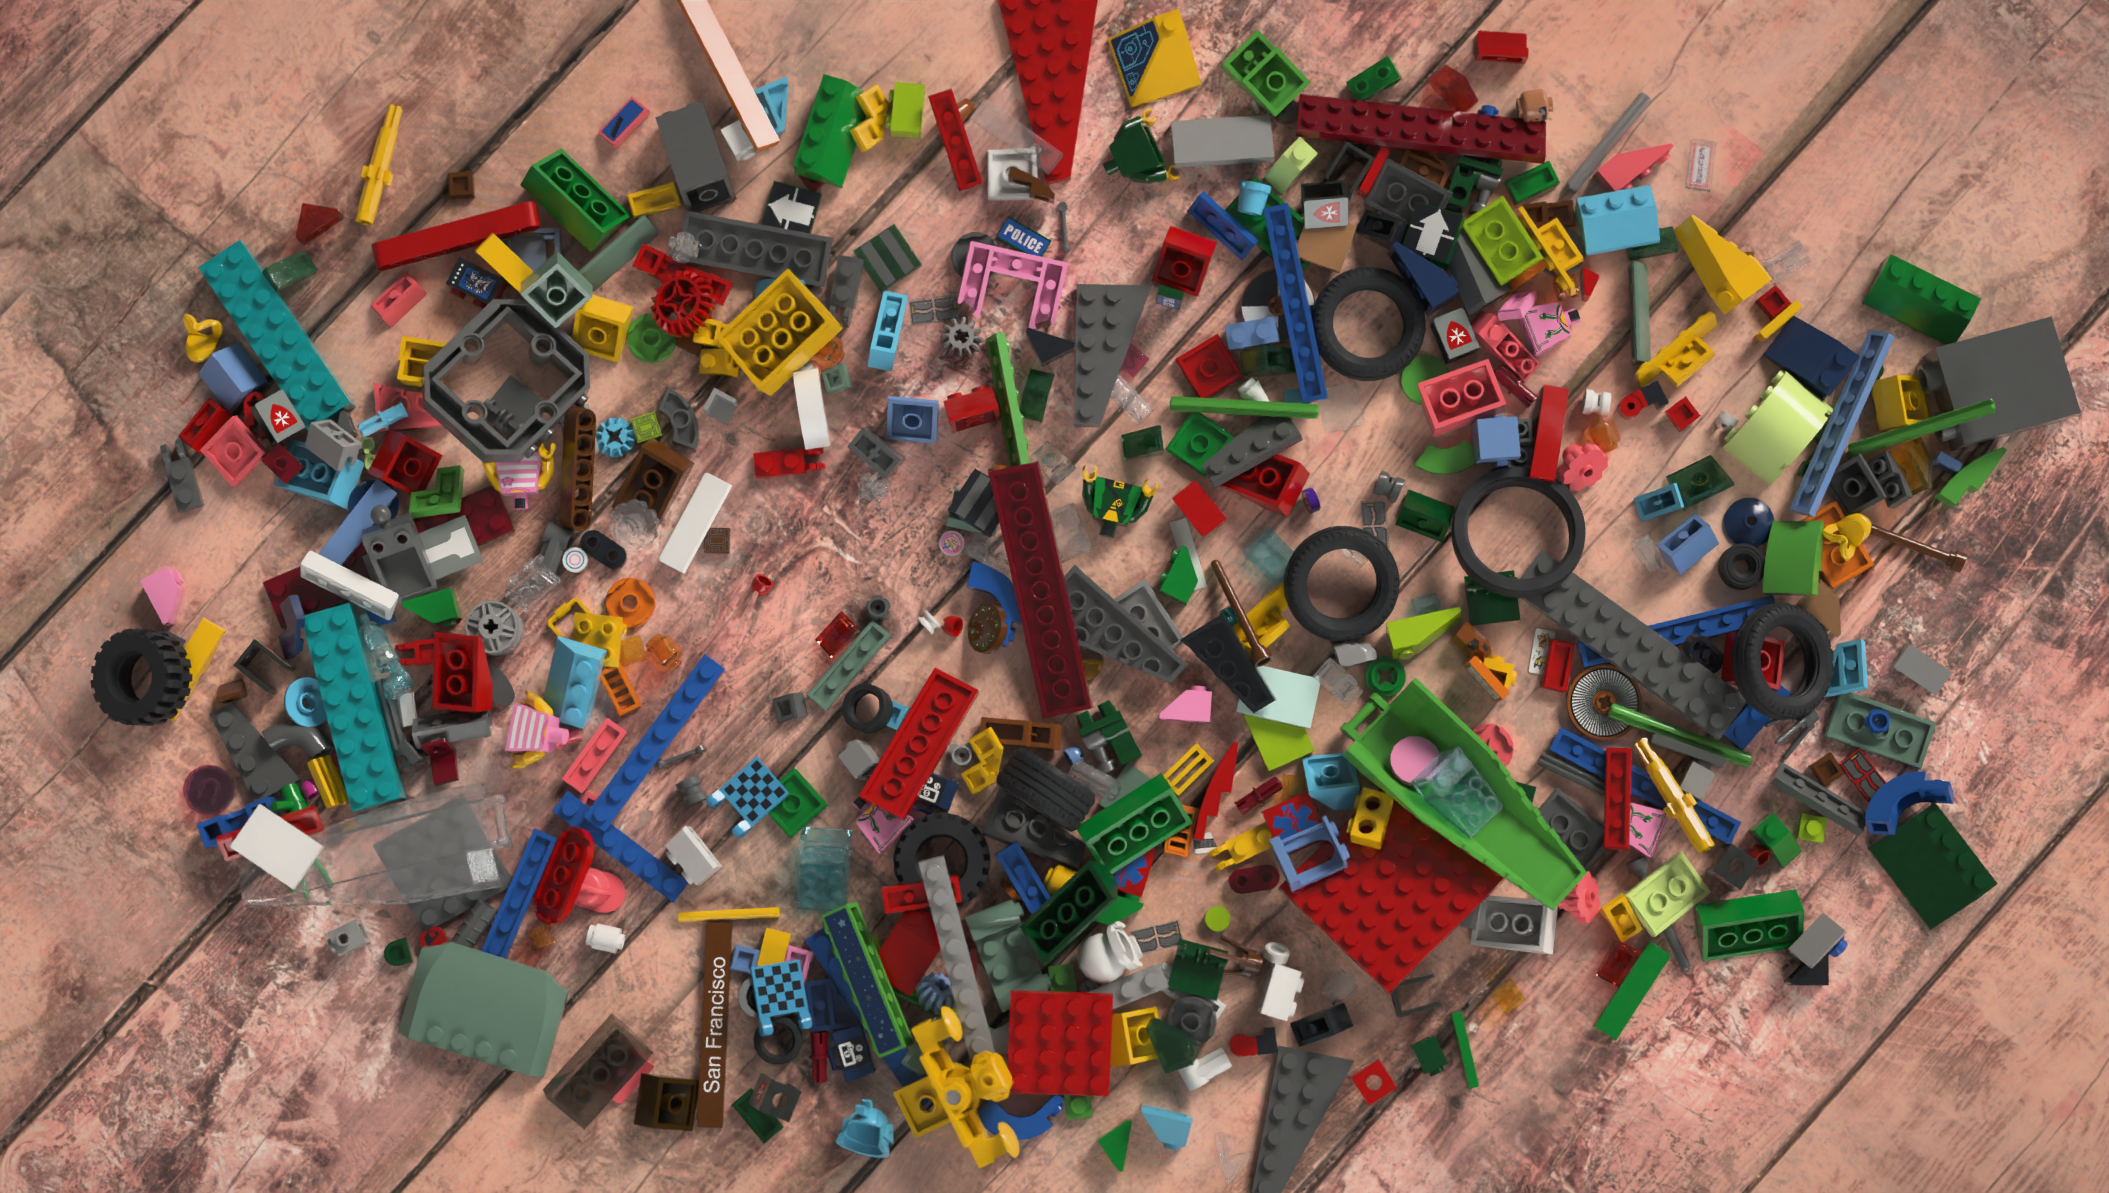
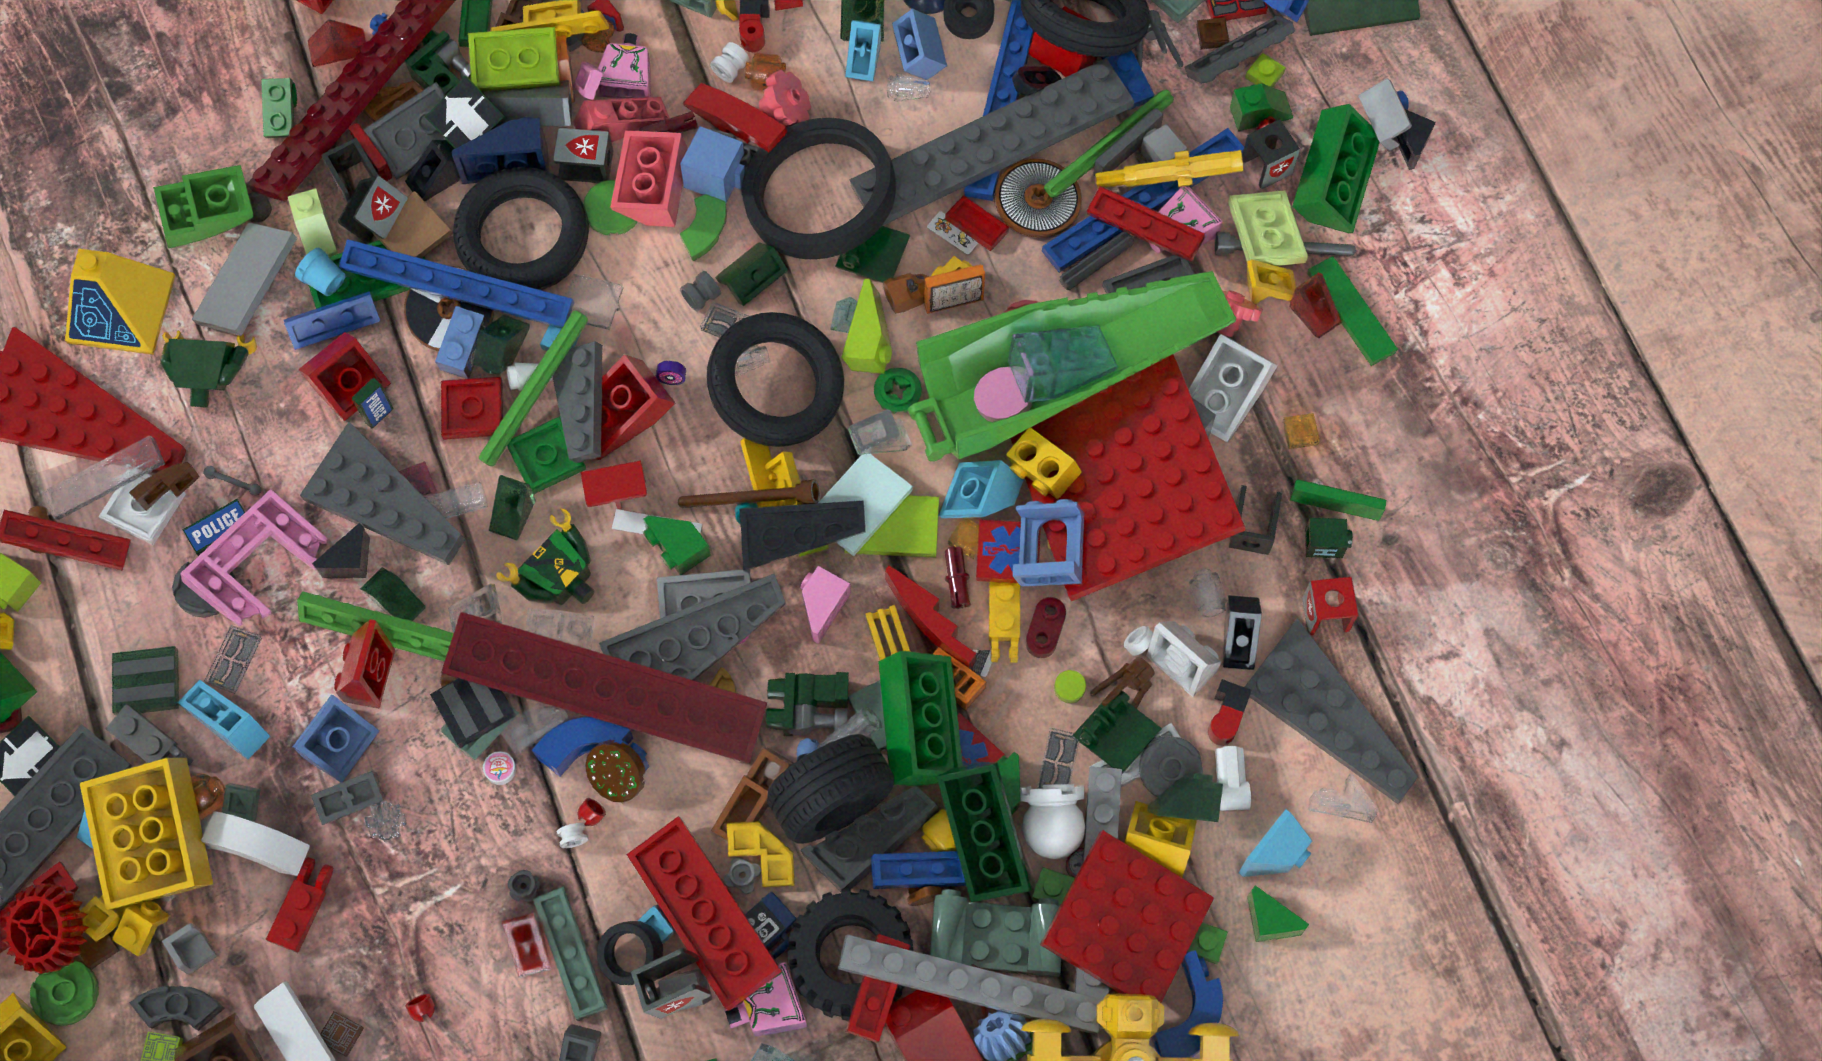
camera: 65 degrees left, 15 degrees down
light grey gear [940,317,983,360] -> none
clear light blue plate [1243,527,1294,587] -> none
light grey rock [1333,640,1377,670] -> none
none -> pearl dark grey piece [631,948,711,1019]

